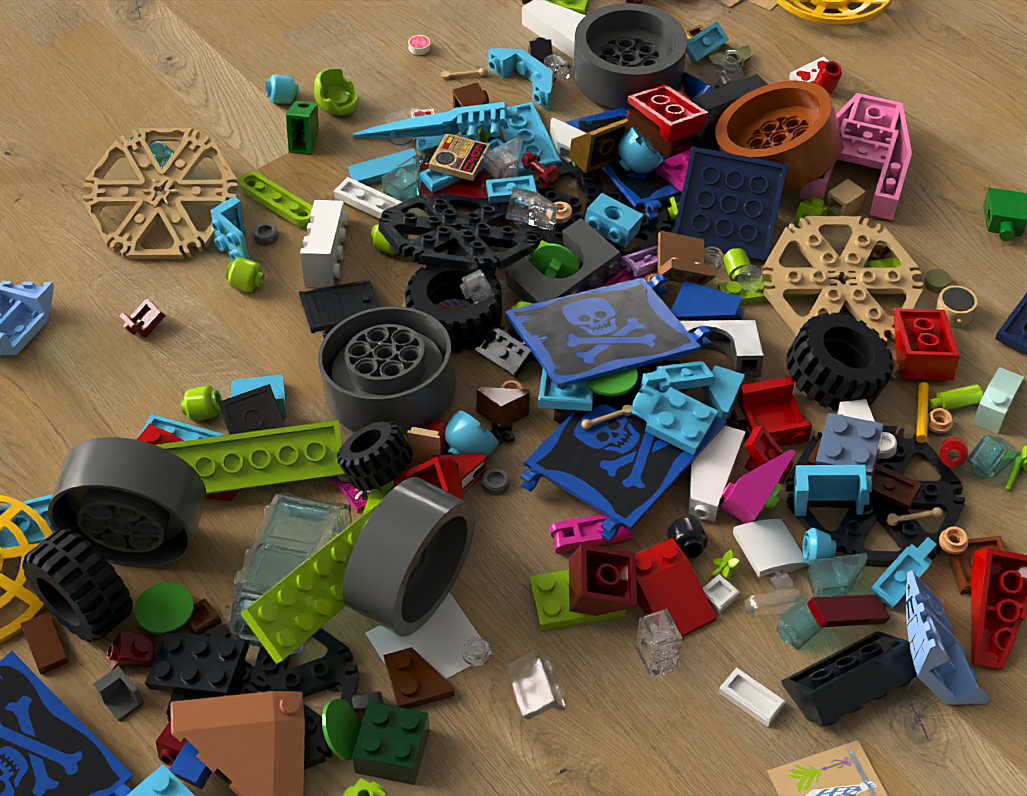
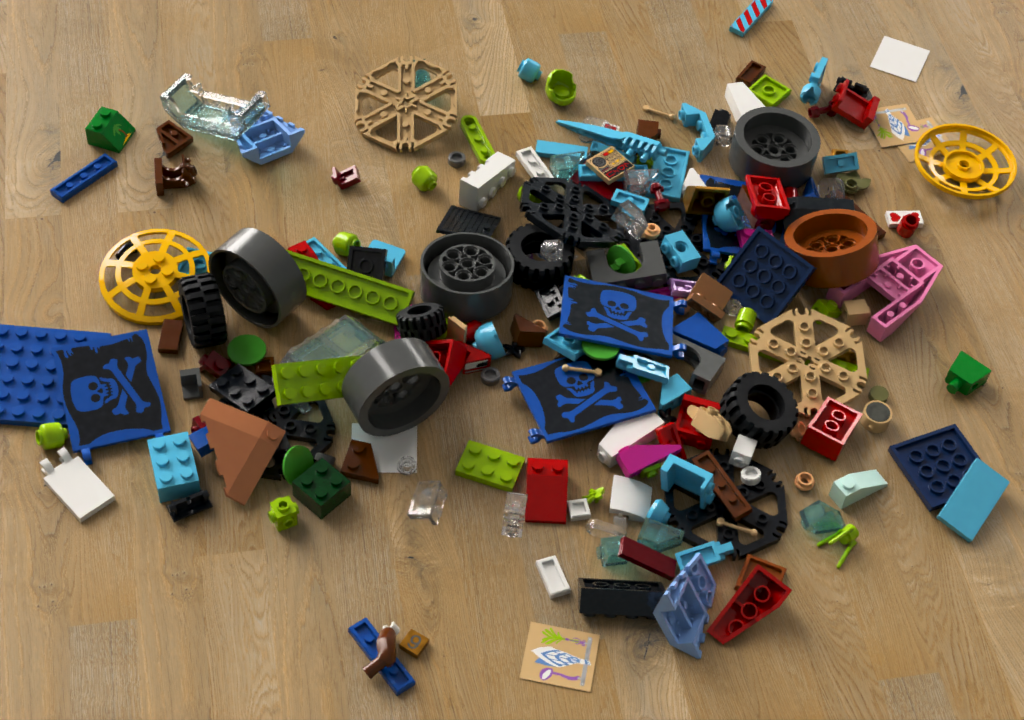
camera: 25 degrees right, 0 degrees up
medium azure bracket [211,196,249,261] -> none
green torso [286,101,319,155] -> none
tile [408,35,430,55] -> none
dark pink plate [549,514,632,554] -> none
dark red slope [569,544,637,616] -> none
medium azure plate [631,386,718,455] -> none
black head [667,517,708,558] -> none
clear tile [738,265,763,291] -> none
sand blue brick [816,413,884,481] -> none
yellow bar [916,382,929,443] -> none
lime cylinder [928,384,983,410] -> none
red brick [939,437,968,468] -> none
light nougat plate [939,527,968,554] -> none
none -> tan hinge [687,405,732,442]

